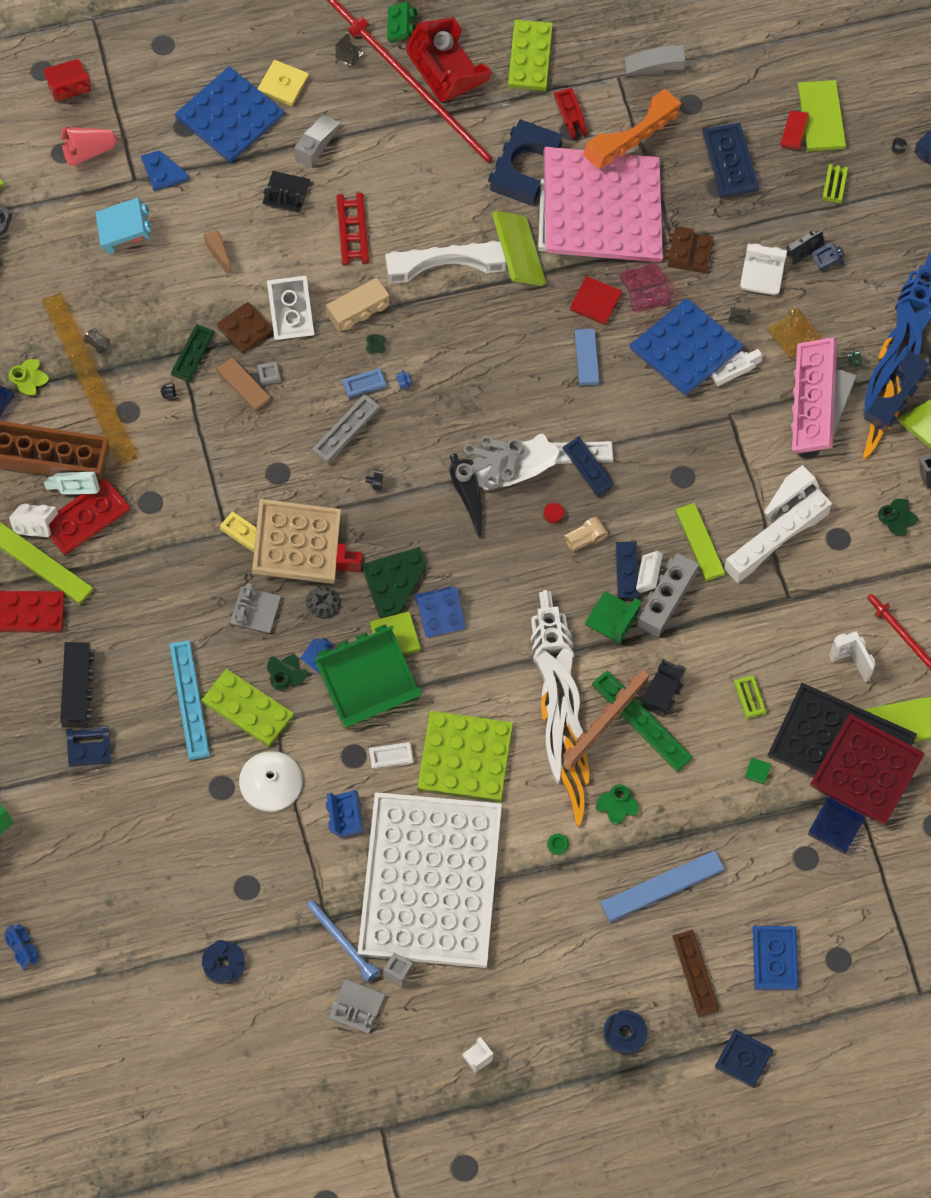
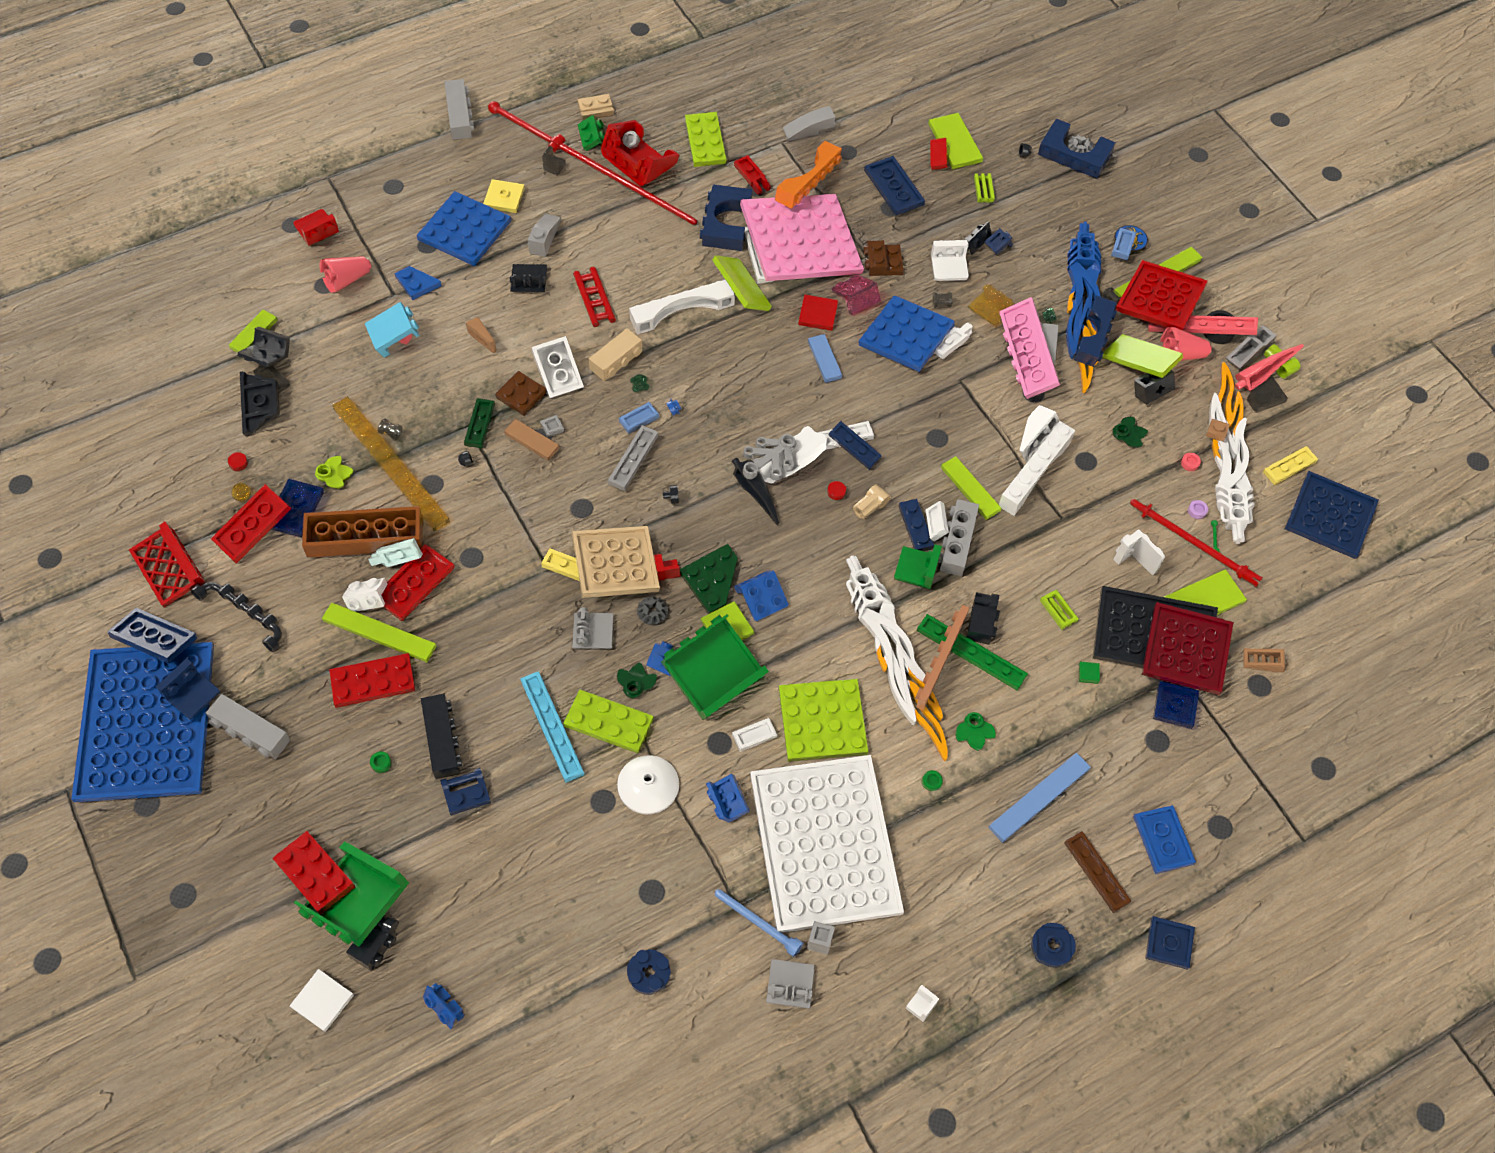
camera: 15 degrees left, 5 degrees down
none -> green tile [370,751,392,773]

